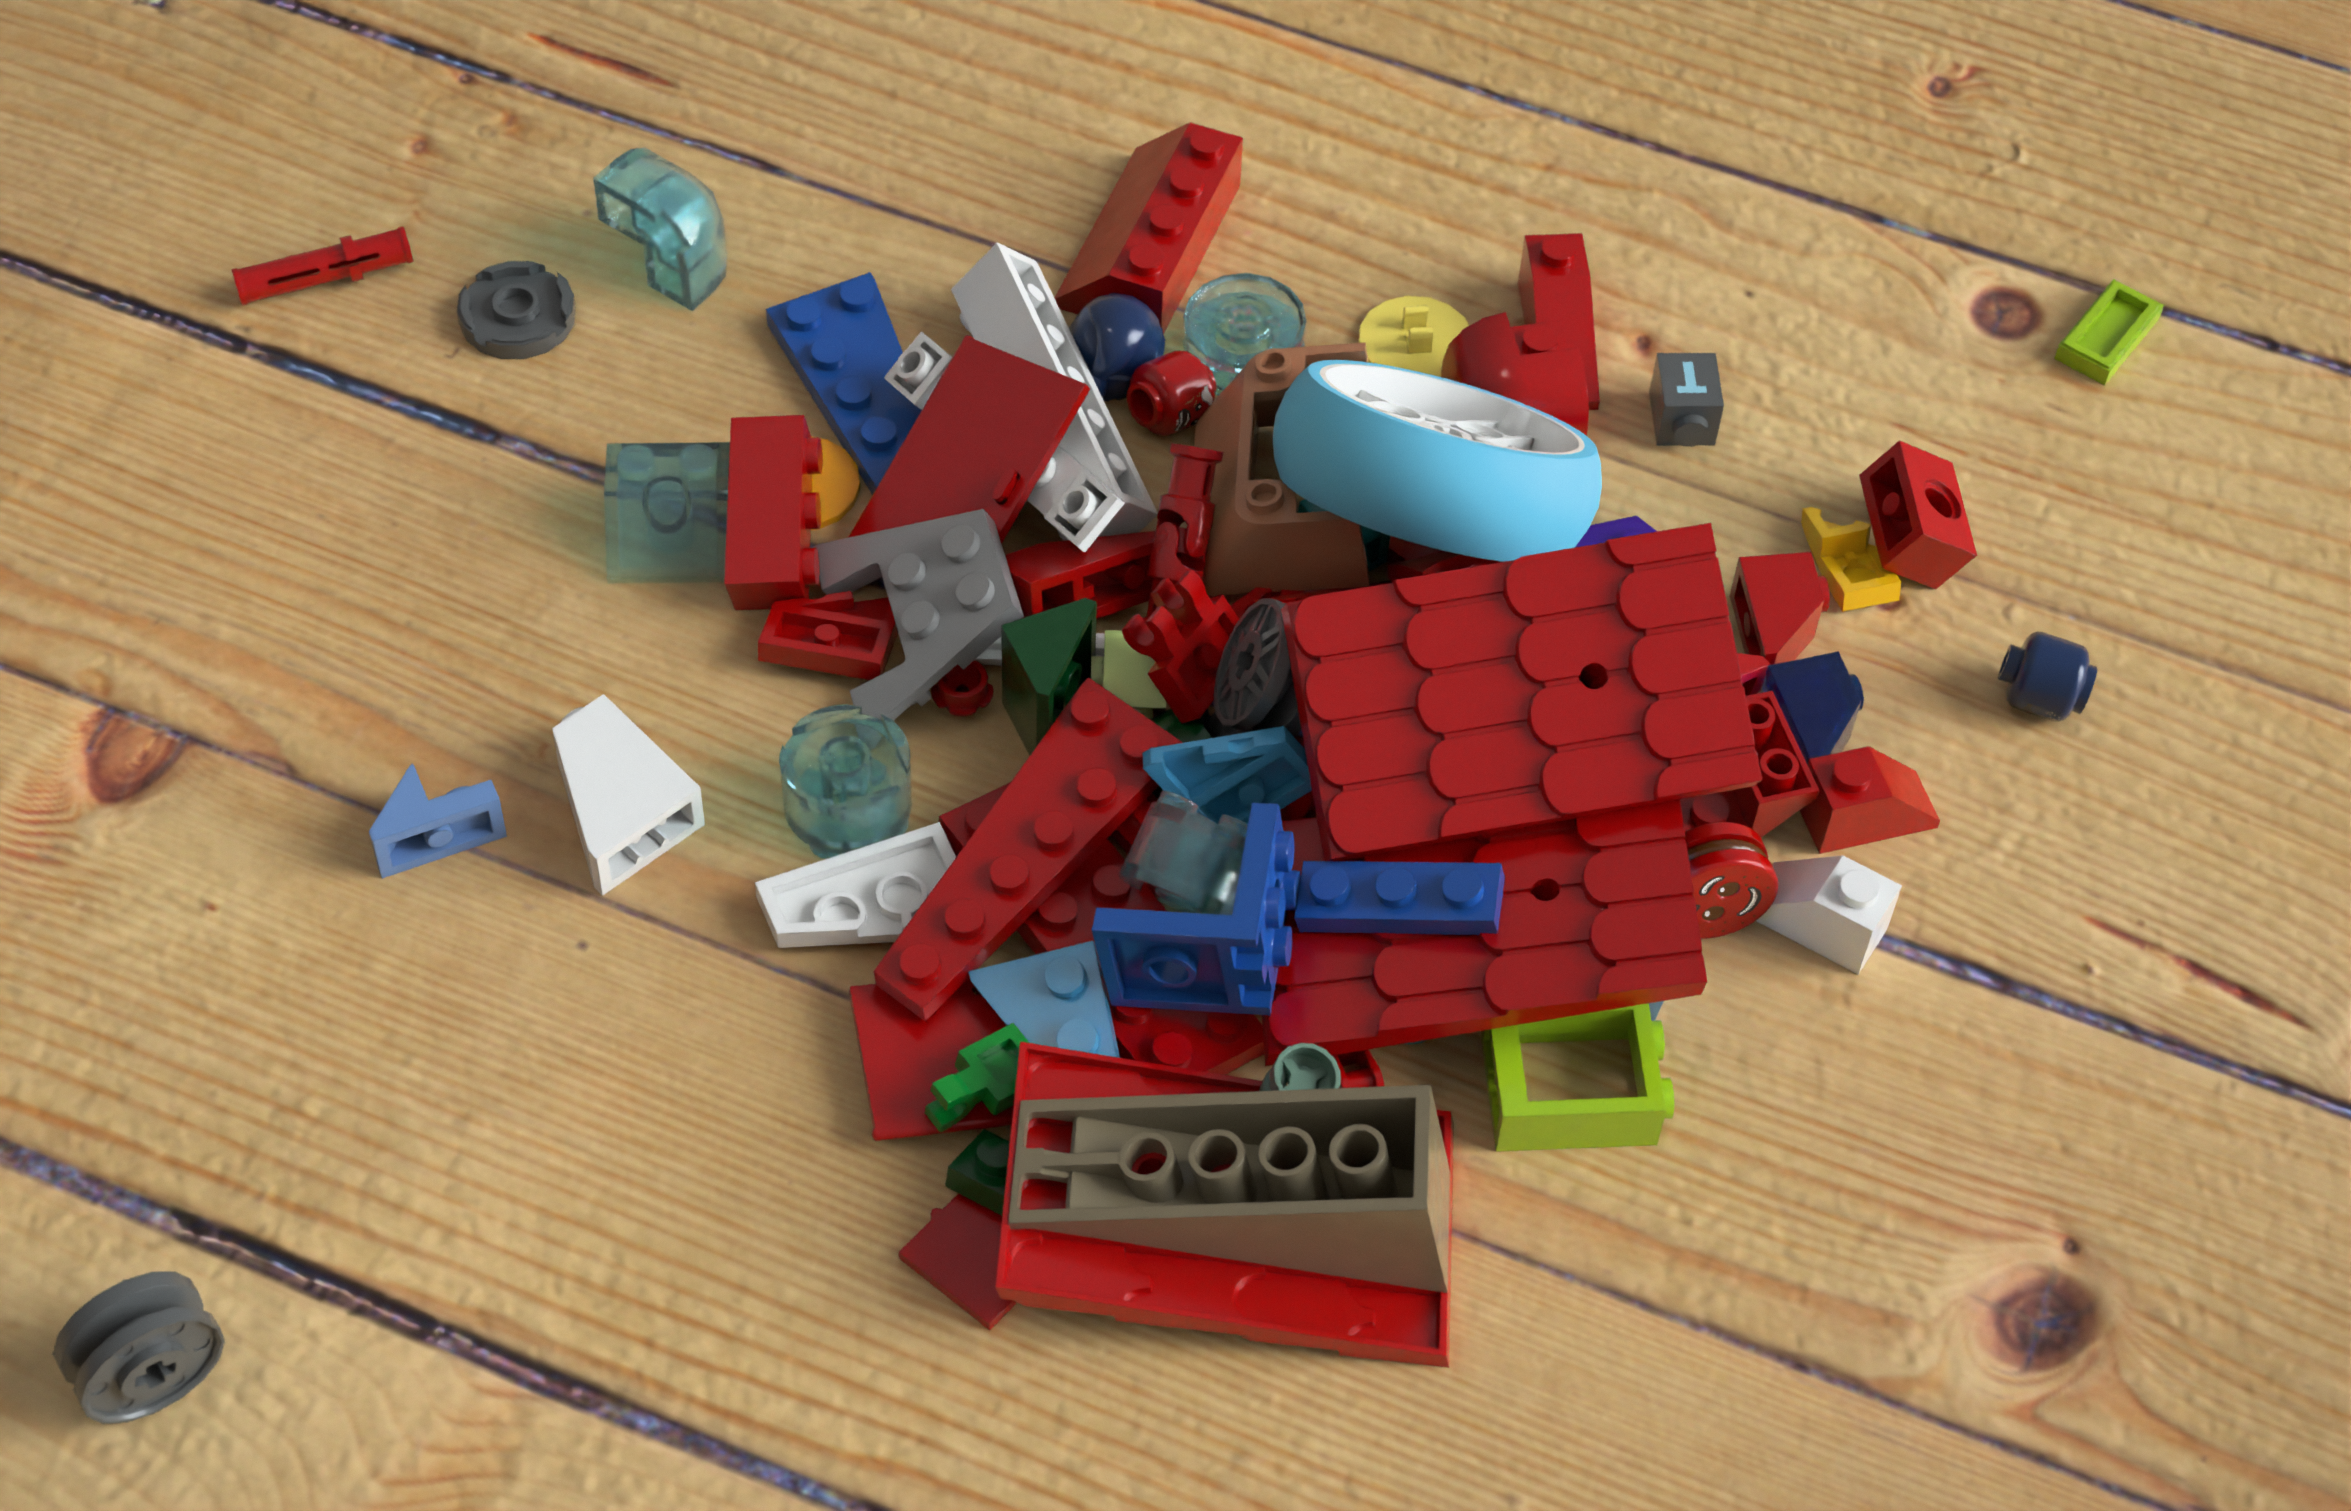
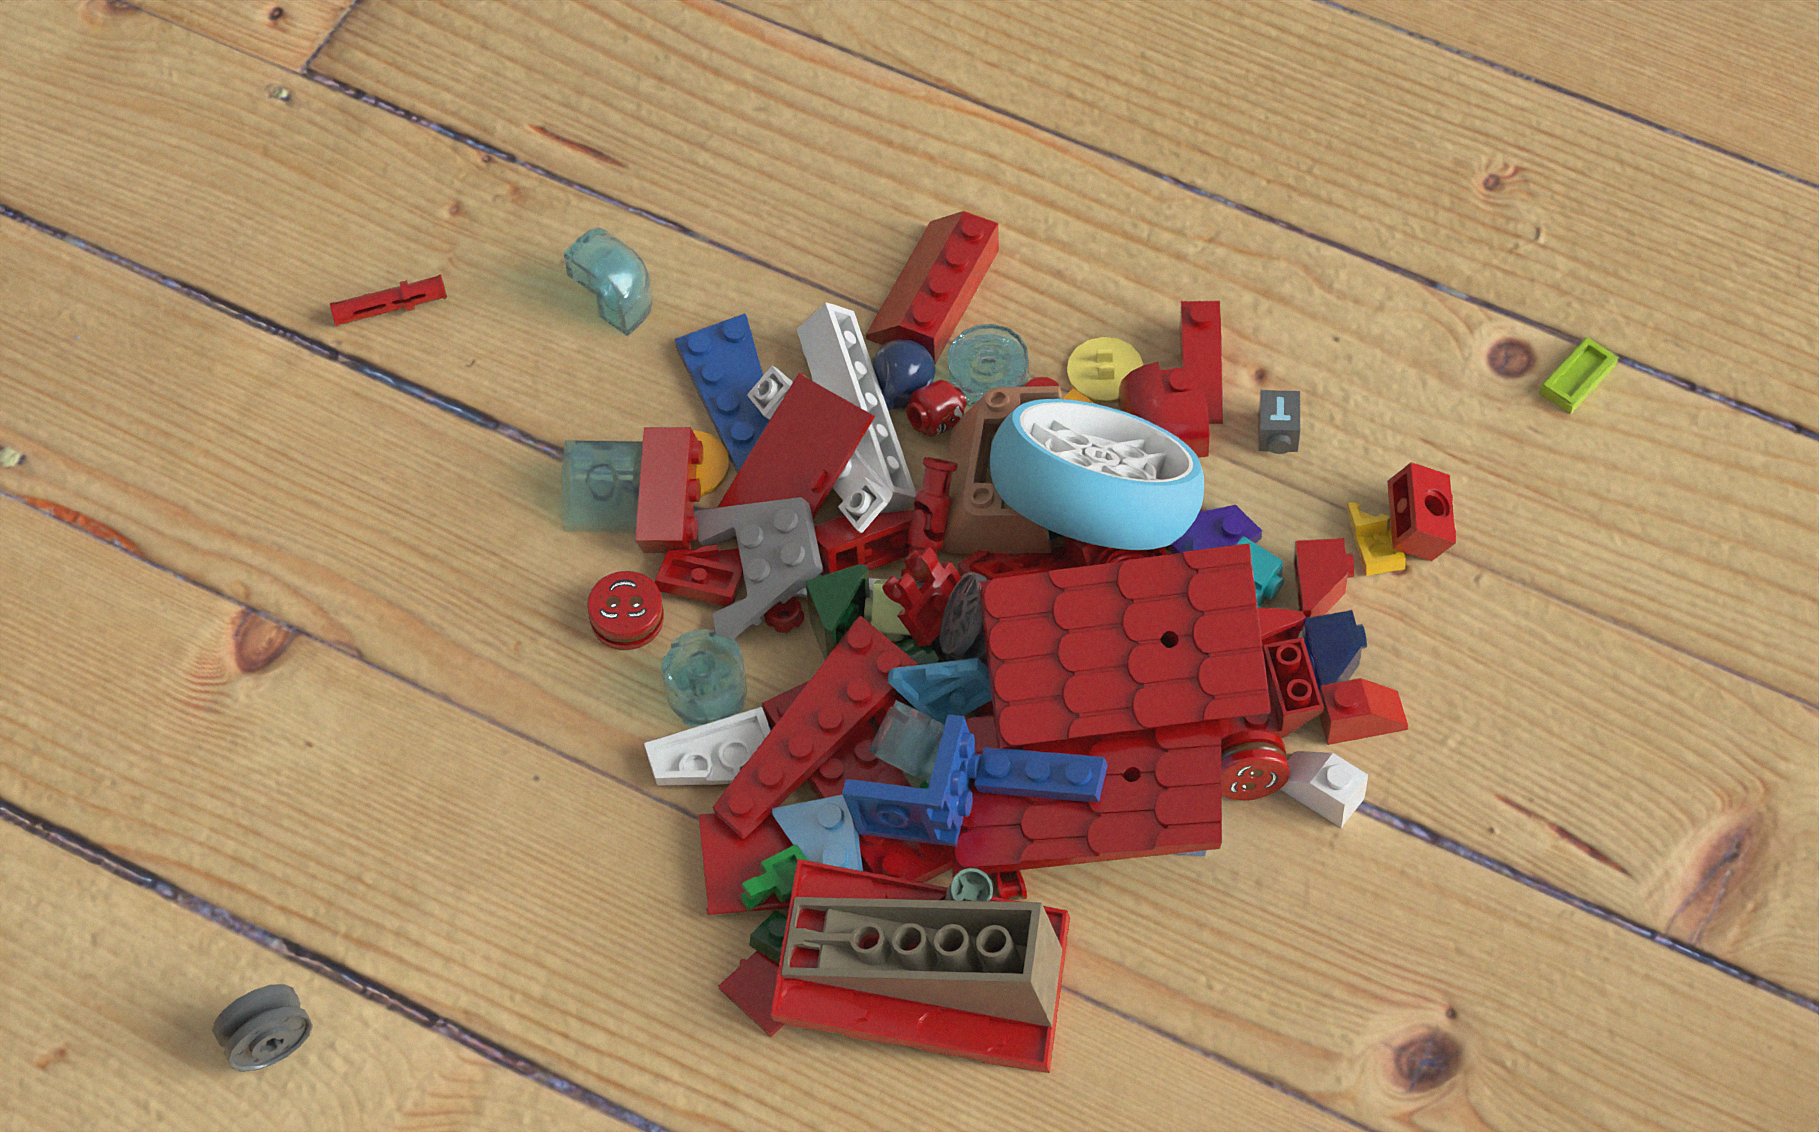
camera: 10 degrees right, 5 degrees up
medium blue slope [369,764,507,878] -> none
dark grey tile [457,261,576,359] -> none
white slope [552,694,705,896] -> none
lime window [1481,1003,1674,1152] -> none
dark blue head [1998,631,2098,722] -> none
none -> red head [587,571,664,650]

